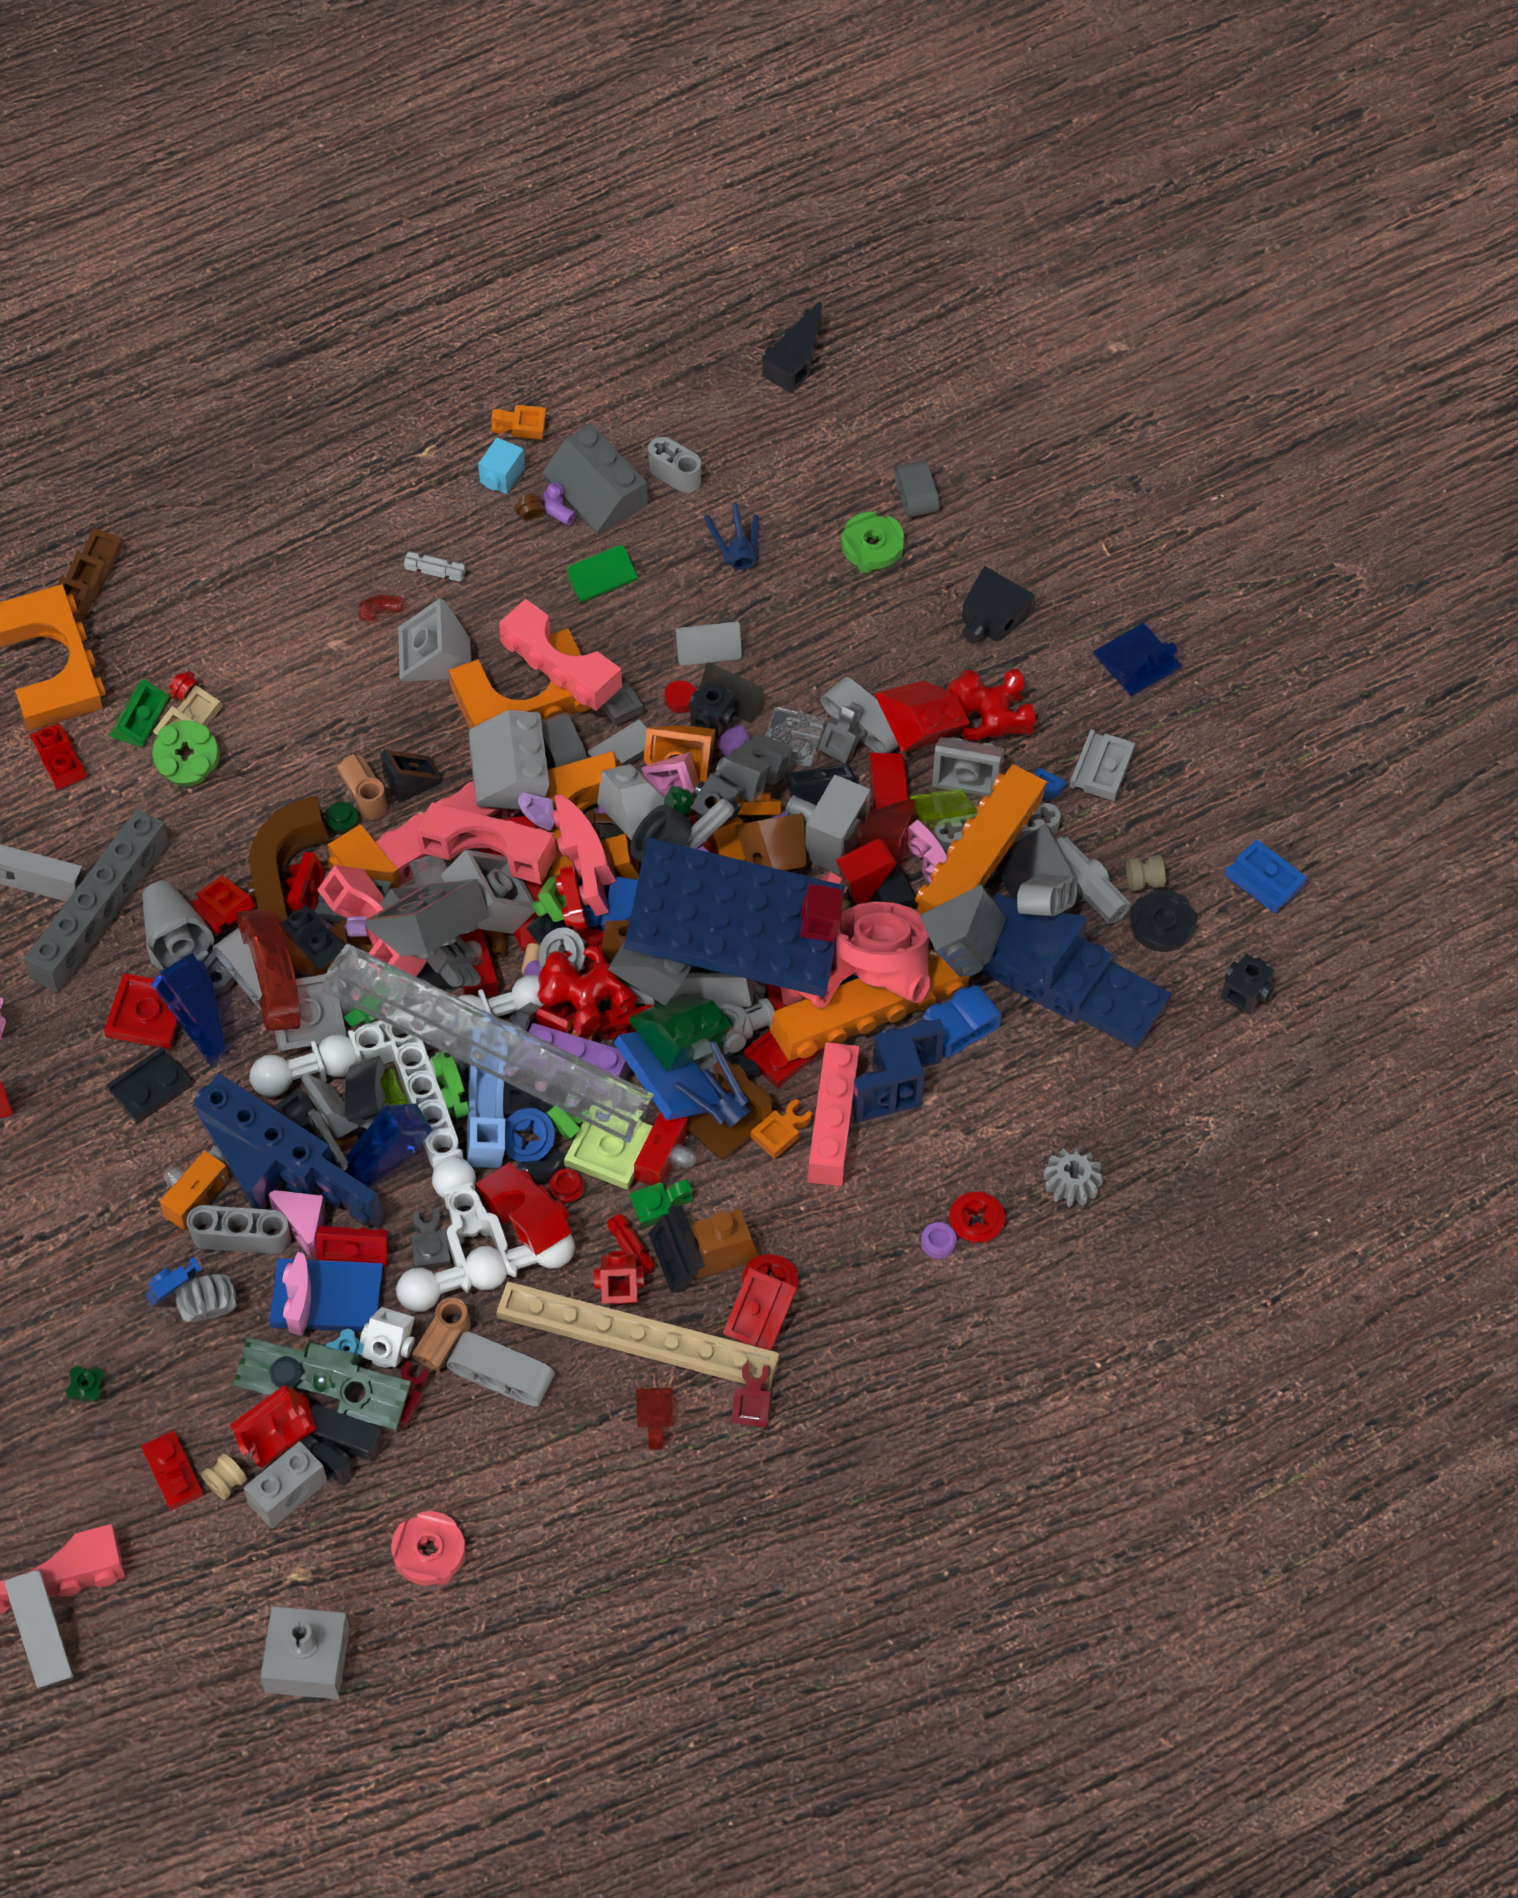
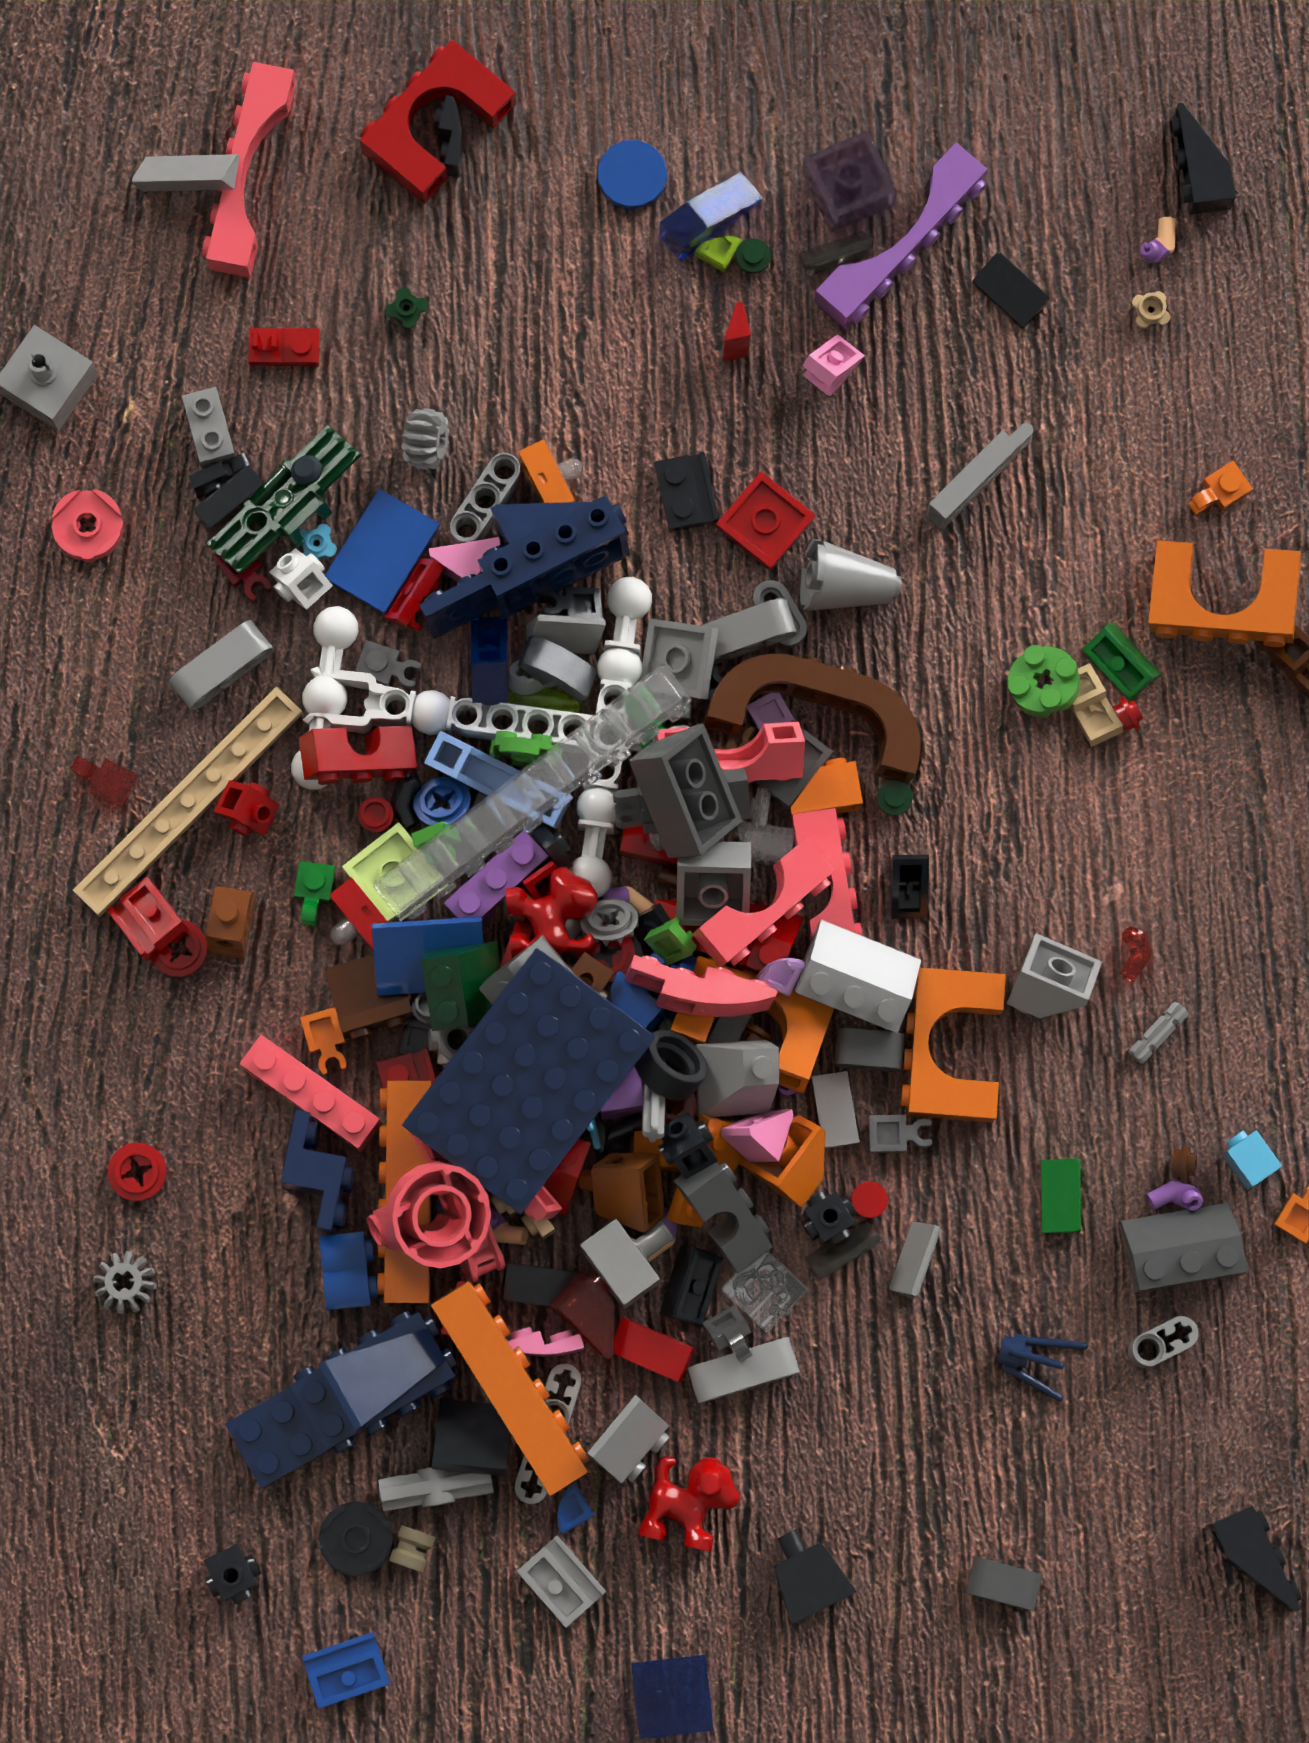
camera: 115 degrees right, 20 degrees up
dark grey brick [24,809,170,993] -> none
red slope [29,723,87,790] -> none
blue plate [145,1257,202,1307] -> none
clear blue slope [151,953,226,1066] -> none
red plate [187,875,256,934] -> none
tan wheel [201,1453,247,1500] -> none
red hinge [230,1385,316,1468] -> none
clear red slope [236,910,301,1031] -> none
black slope [280,905,347,970] -> none
bright pink slope [283,1252,311,1336] -> none
red plate [285,852,326,912] -> none
clear piece [308,1109,349,1171] -> none
nougat piece [337,754,388,820] -> none
lavender hand [344,916,367,937] -> none
nougat piece [412,1297,471,1372] -> none
coral arch [499,599,622,711] -> none
red plate [555,865,589,932] -> none
red axle [607,1214,655,1276] -> none
black plate [648,1205,705,1293] -> none
dark green plate [664,786,693,816] -> none
dark blue plant [674,1041,751,1127] -> none
medium lavender tile [716,726,750,756] -> none
dark red plate [731,1362,773,1428] -> none
dark red brick [800,884,842,942] -> none
red slope [836,839,897,906] -> none
bright green plate [841,512,904,573] -> none
red slope [875,680,970,752] -> none
clear neon green piece [909,789,976,821] -> none
dark grey slope [920,885,1007,977] -> none
medium lavender tile [921,1222,956,1259] -> none
light grey beam [1017,874,1077,916] -> none

